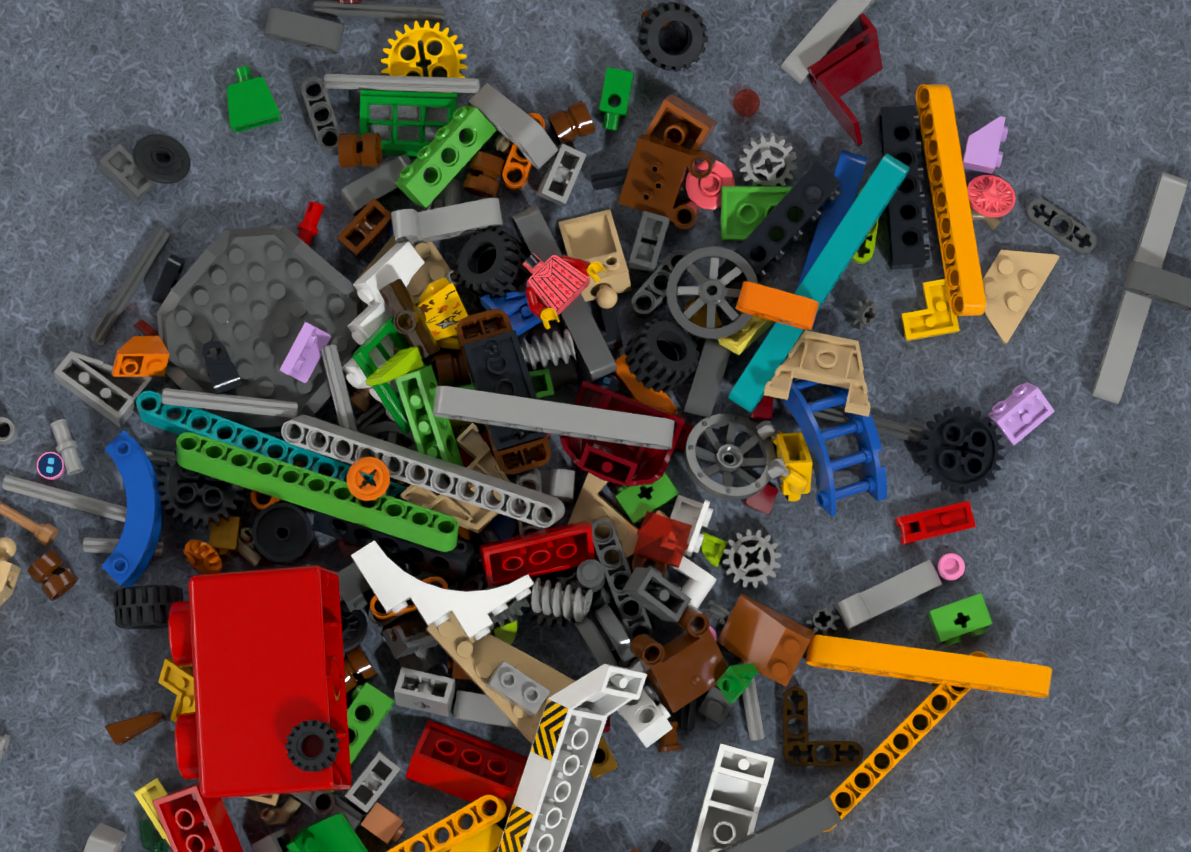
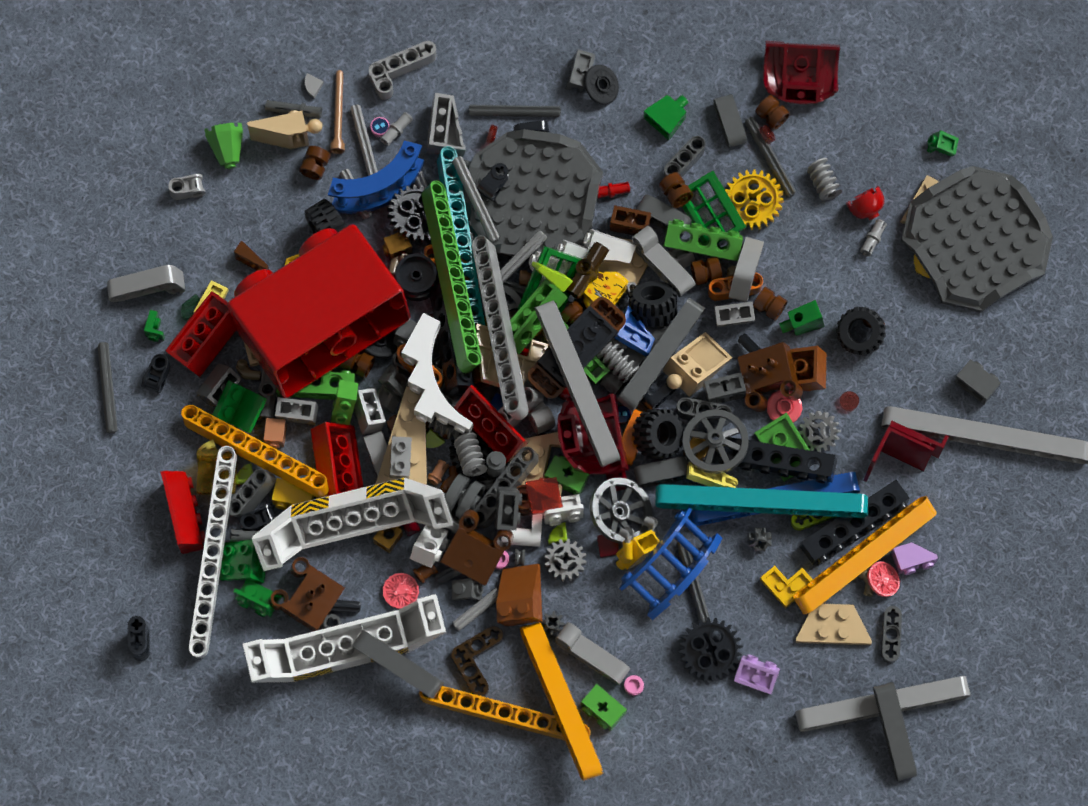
camera: 60 degrees right, 10 degrees down
orange slope [112,336,170,377] -> none
orange gear [183,539,222,574] -> none
lavender bracket [280,322,331,383] -> none
black tyre [285,720,340,772] -> none
light grey axle [324,74,480,93] -> none
orange gear [347,457,391,501] -> none
torso [523,253,607,329] -> none
green bracket [716,663,758,703] -> none
orange beam [736,282,819,330] -> none
dark red slope [750,395,773,421] -> none
tan wing [764,330,871,417] -> none
red plate [895,501,976,545] -> none
none -> bright green brick [331,380,358,425]
none -> coral wheel [383,573,419,609]
none -> nougat pin [427,460,449,485]
none -> reddish brown arm [440,466,459,493]

